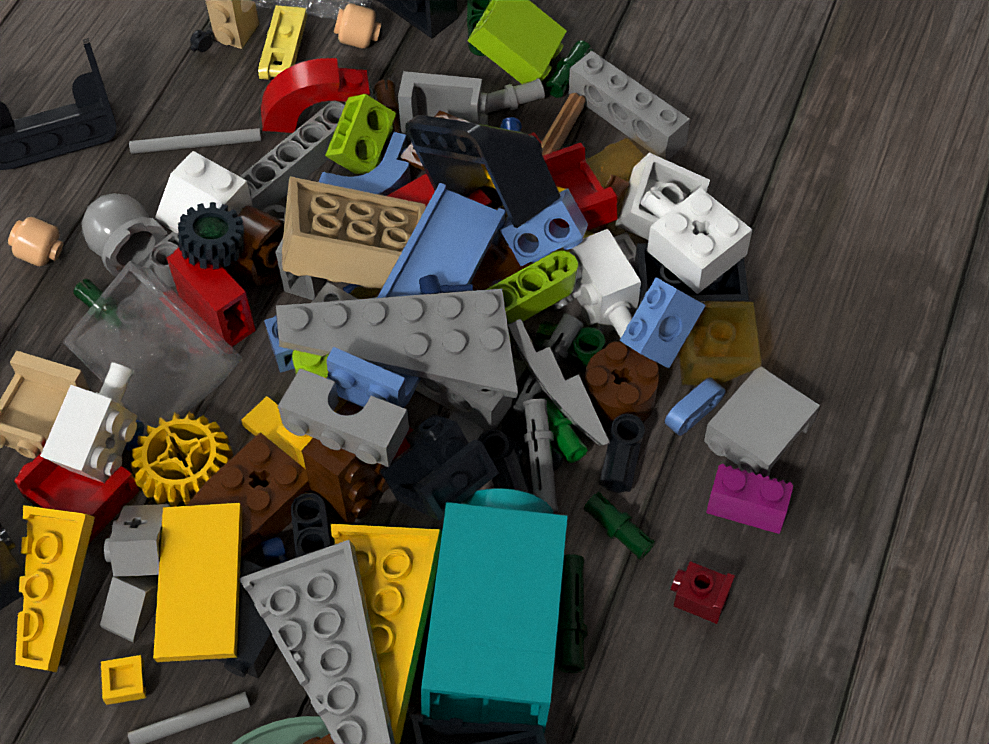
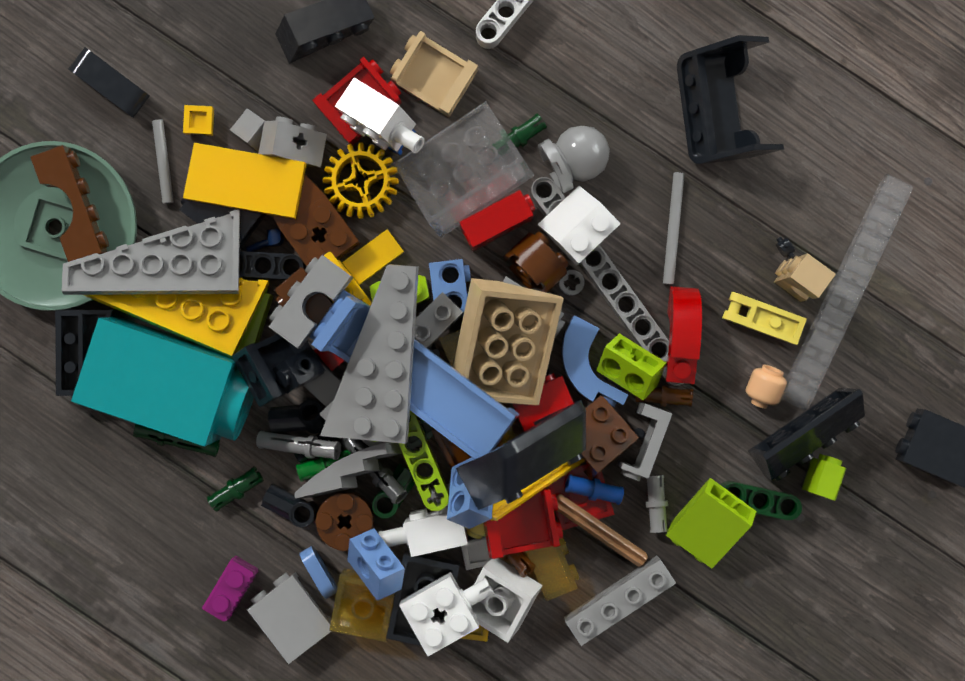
camera: 100 degrees right, 30 degrees up
light nougat head [8,217,63,267] -> none
yellow wing [15,505,95,672] -> none
black wheel [178,202,244,269] -> none
dark blue hand [419,275,473,295] -> none
dark green pin [545,40,593,98] -> none
dark red brick [670,561,735,624] -> none

